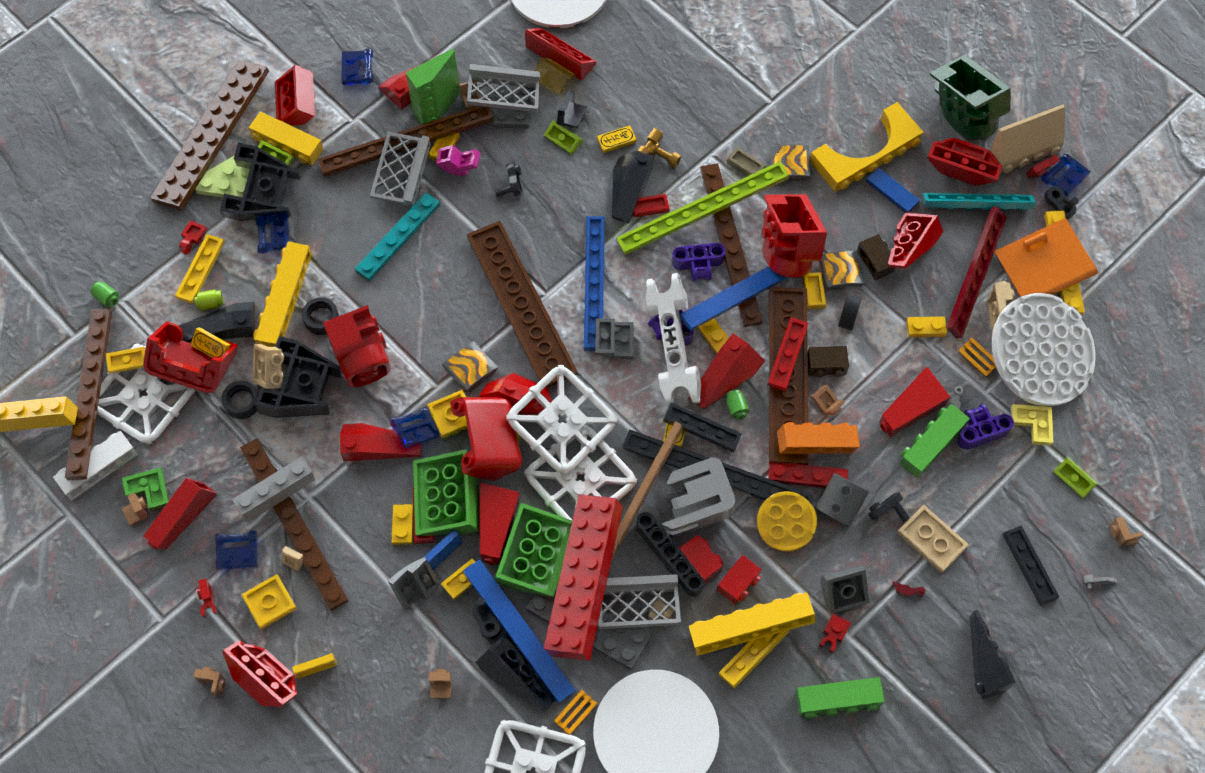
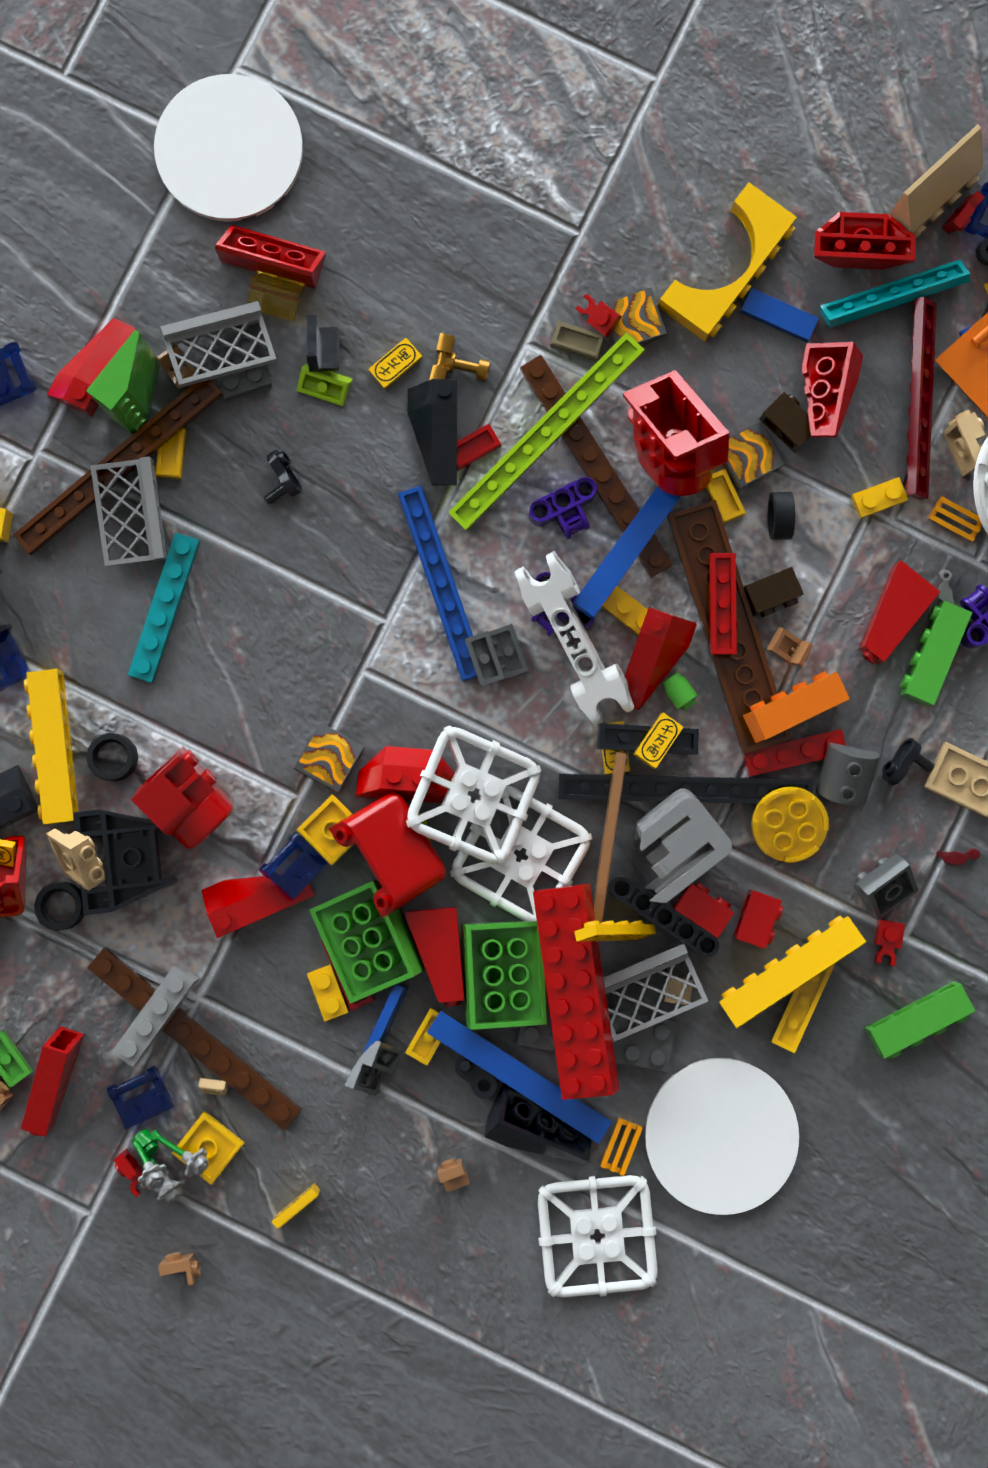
camera: 25 degrees left, 20 degrees up
red wedge [223,640,297,707] -> none
dark pink brick [436,145,480,176] -> none
reddish brown plate [467,221,578,387] -> none
dark green brick [930,54,1011,140] -> none
none -> light grey plant [132,1129,209,1203]
none -> yellow plate [574,920,656,942]
none -> red plate [575,293,622,337]
none -> yellow tile [633,713,683,769]

